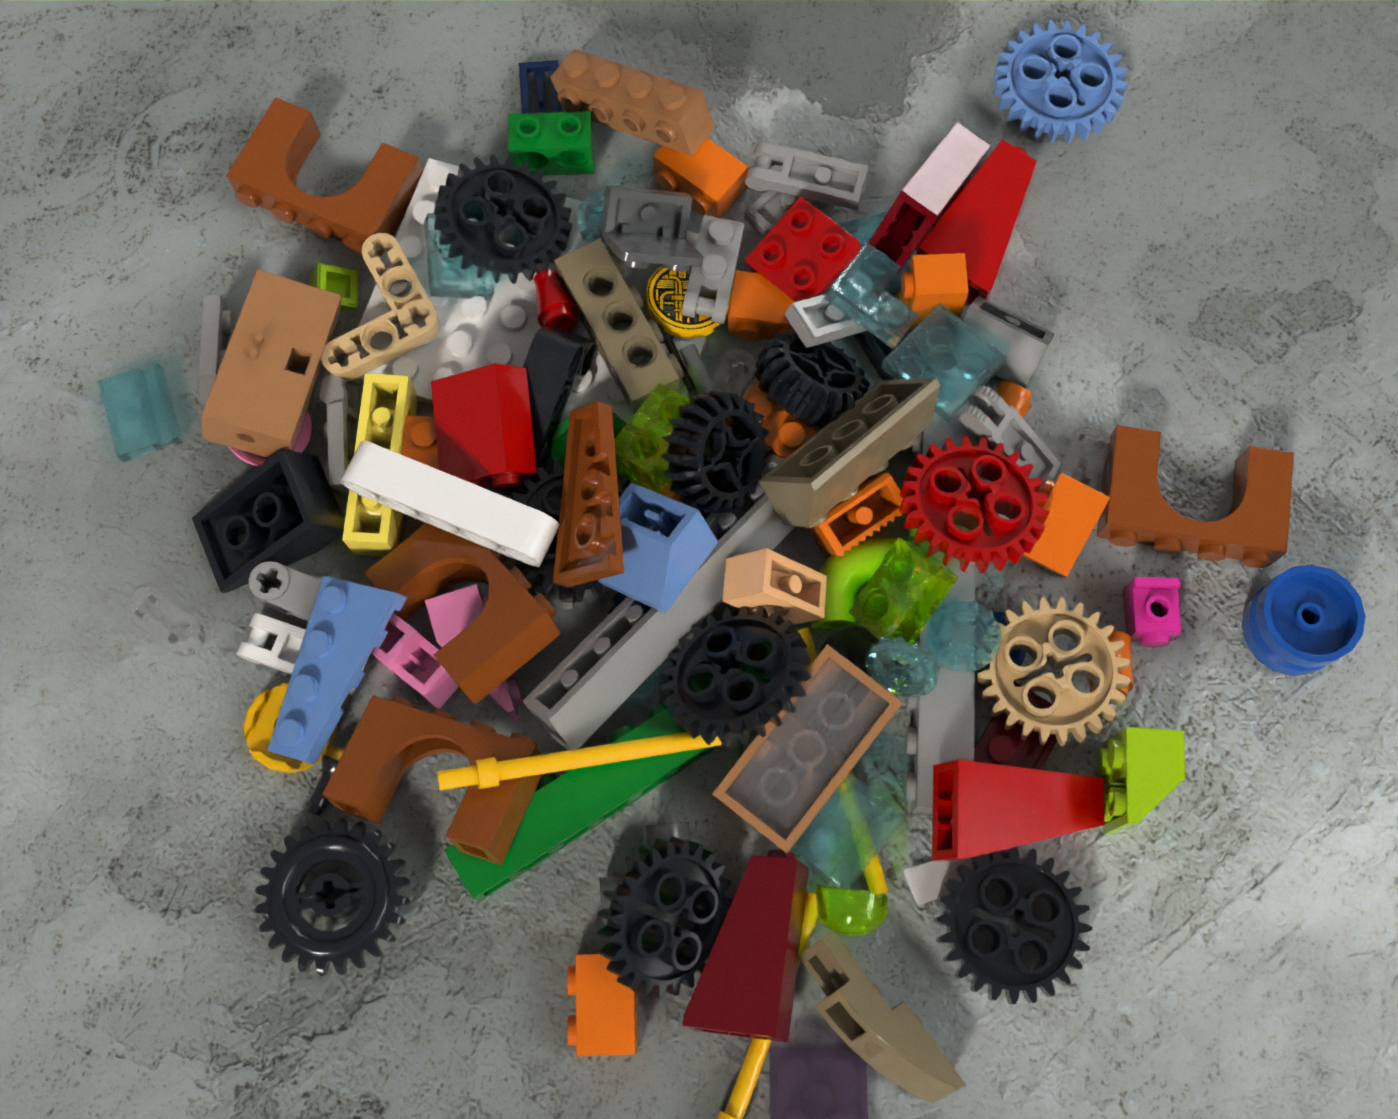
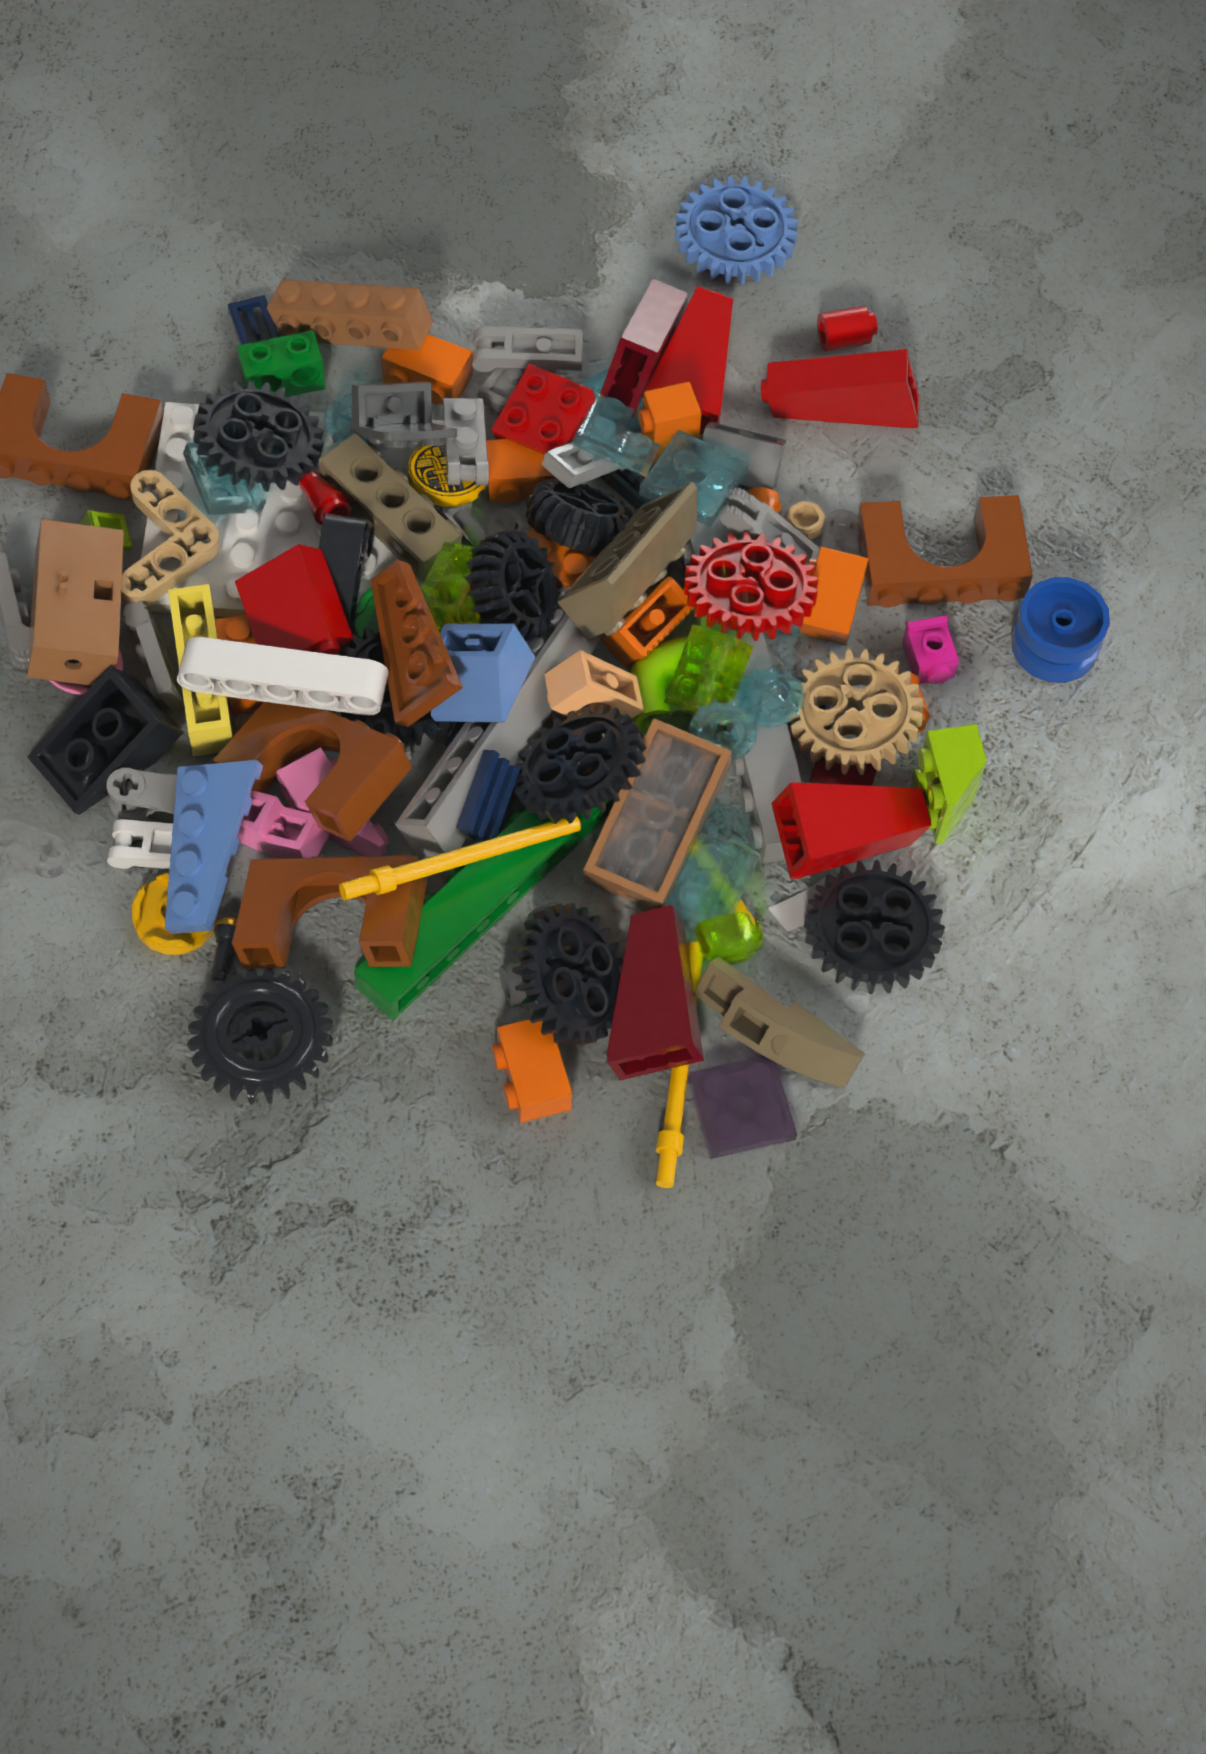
camera: 20 degrees left, 10 degrees down
none -> dark blue tile [456,750,520,843]
none -> red slope [761,349,919,428]
none -> tan tile [786,500,825,541]
none -> red brick [817,305,878,352]

